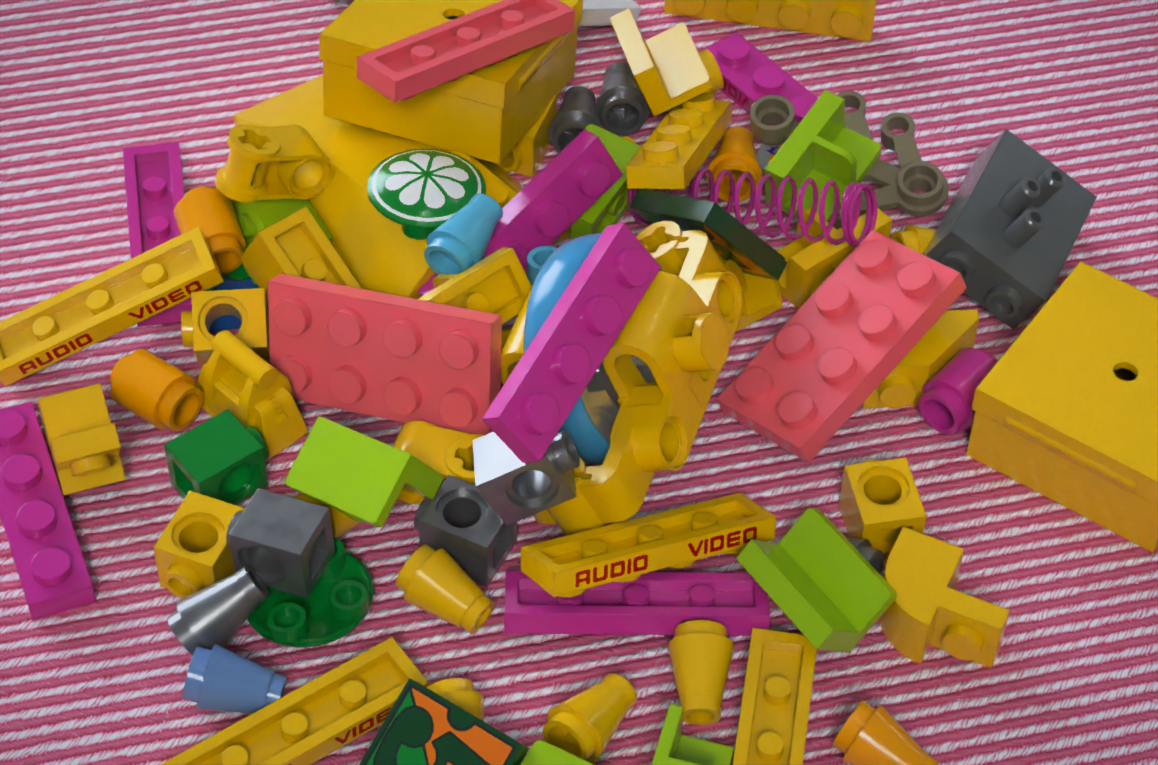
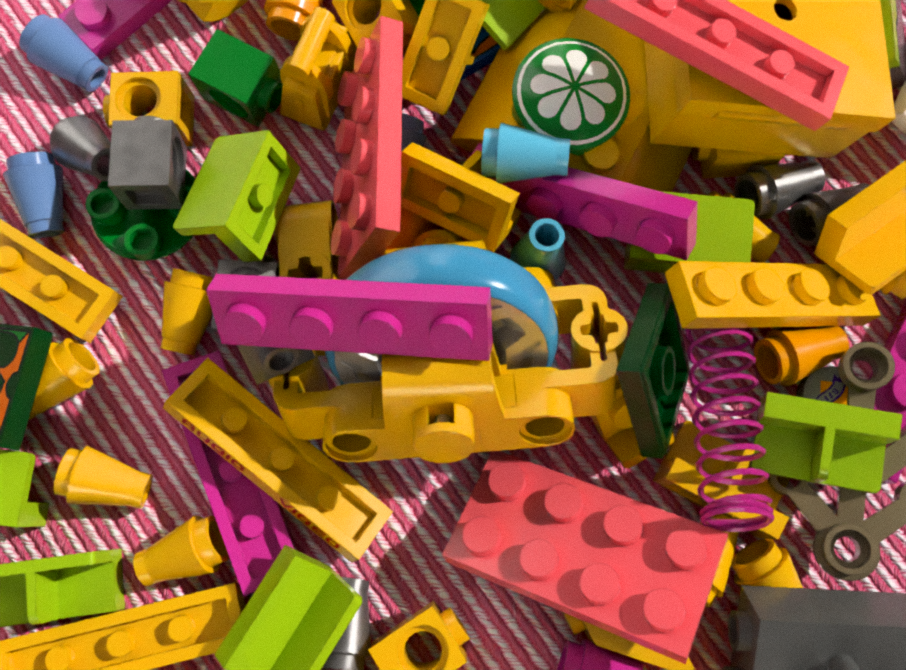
camera: 70 degrees right, 30 degrees up
none -> medium blue cone [19,14,108,92]

